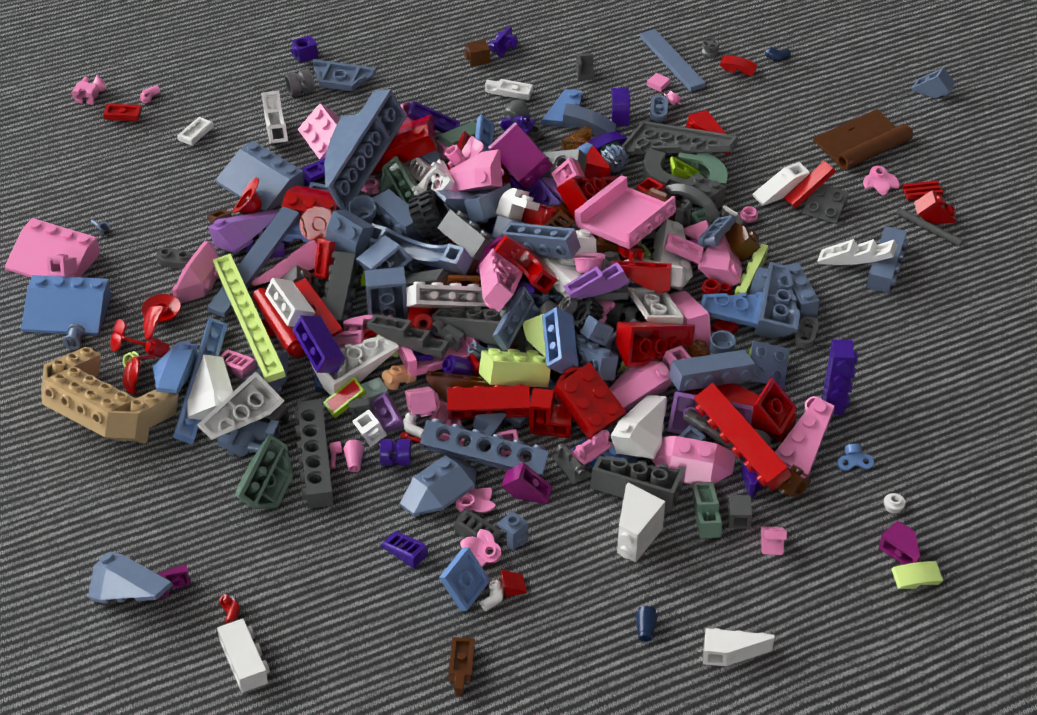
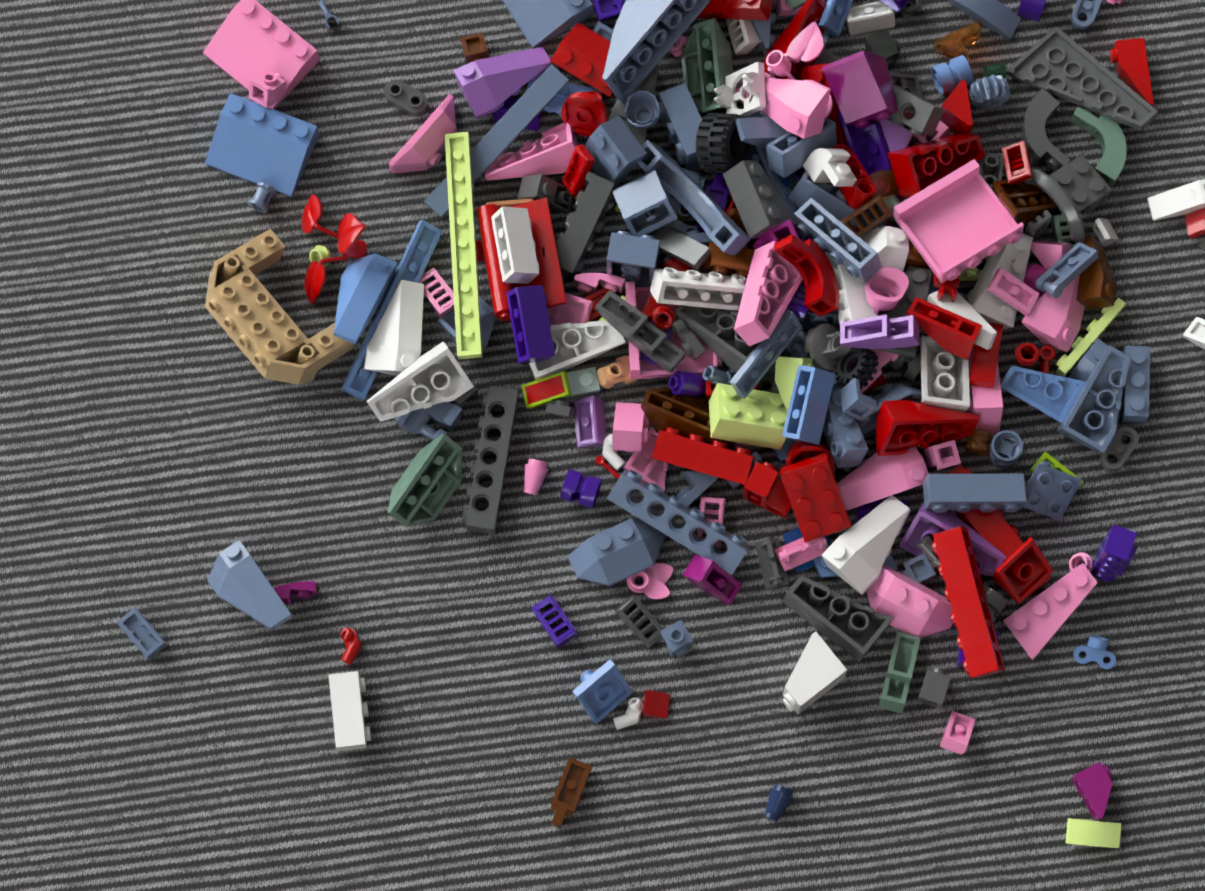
camera: 20 degrees right, 30 degrees up
red dish [141,294,181,322] -> none
red piece [232,178,262,215] -> none
bright pink hand [329,441,342,469] -> none
white brick [352,410,387,447] -> none
bright pink plate [460,529,502,567] -> none
bright pink slope [552,157,585,187] -> none
dark purple slope [587,132,627,153] -> none
lime slope [670,156,700,179] -> none
white slope [703,628,775,666] -> none
red tile [711,319,739,335] -> none
bright pink plate [740,206,758,223] -> none
reddish brown brick [777,464,811,498] -> none
white plate [884,493,906,513] -> none
none -> sand blue plate [116,607,167,660]
none -> red tile [969,322,1003,388]

